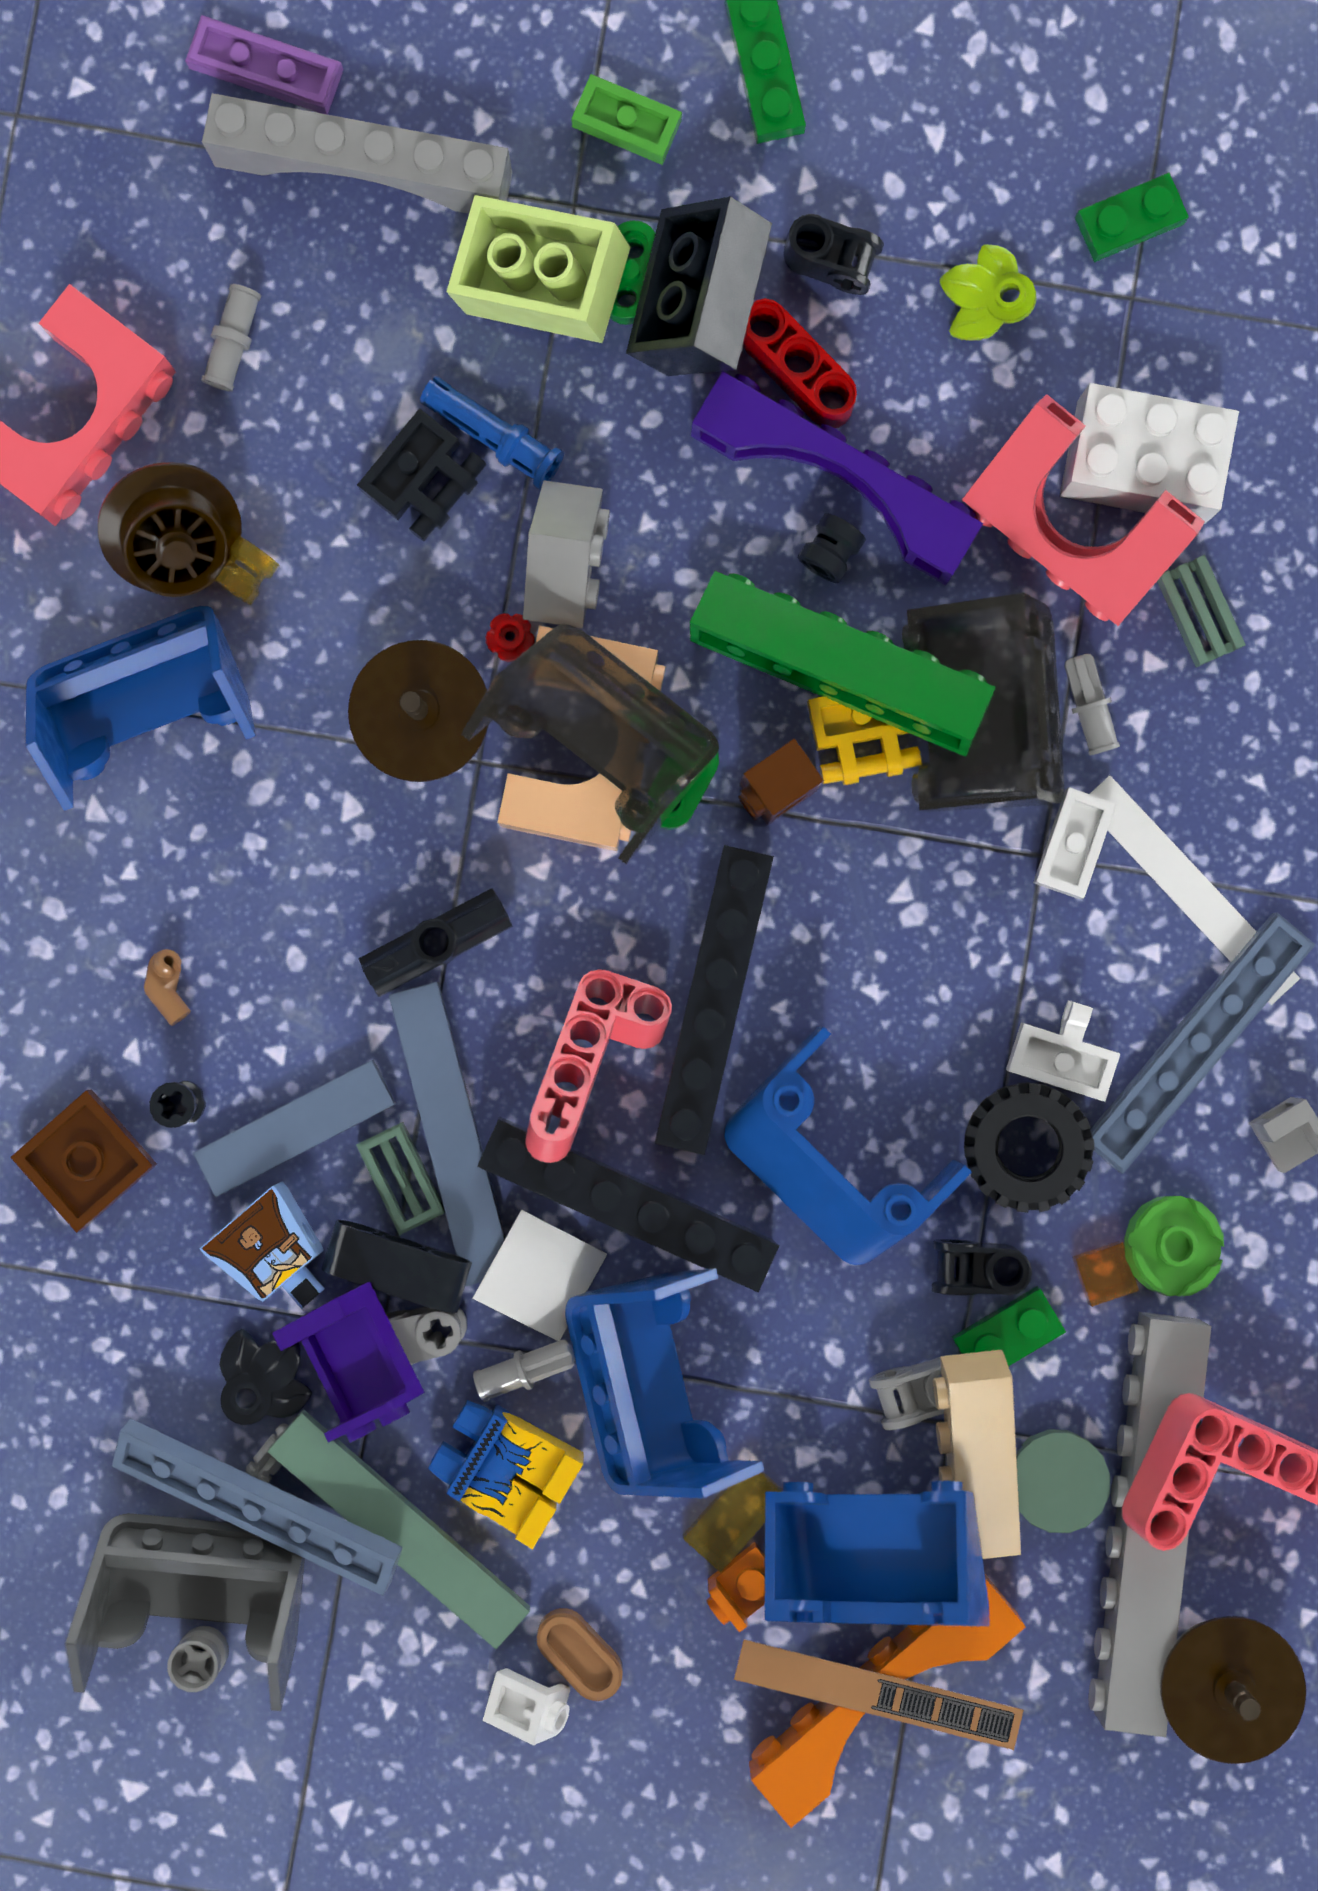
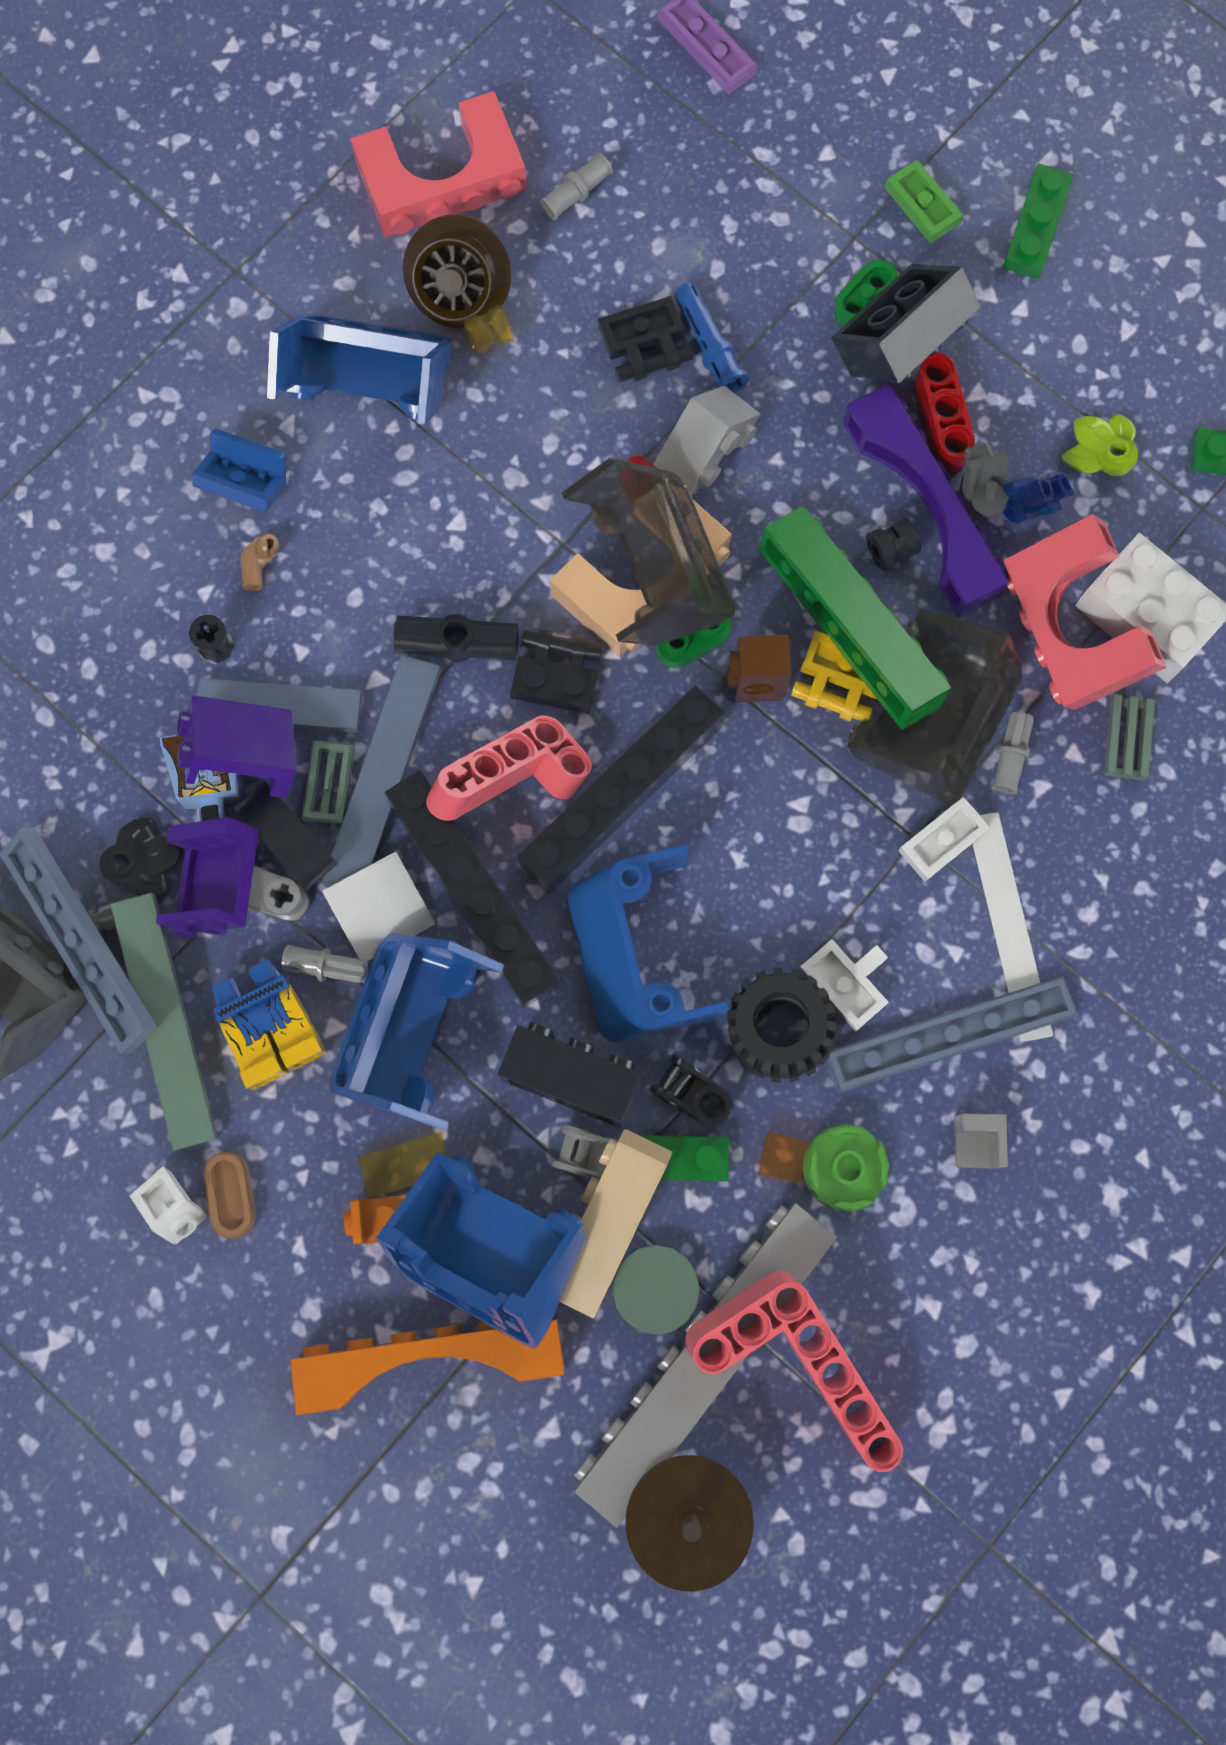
camera: 30 degrees right, 10 degrees down
reddish brown plate [10,1089,157,1233] -> none
light grey arch [202,93,513,214] -> none
dark brown piece [348,640,490,782] -> none
yellowish green brick [446,195,631,343] -> none
medium nougat sticker [734,1639,1024,1750] -> none
black piece [783,214,884,295] -> none
none -> dark purple panel [177,695,297,798]
none -> blue bracket [192,428,287,512]
none -> black brick [498,1022,641,1128]
none -> black plate [510,629,603,714]
none -> dark grey hips [960,444,1010,517]
none -> clear blue hips [1002,472,1074,524]

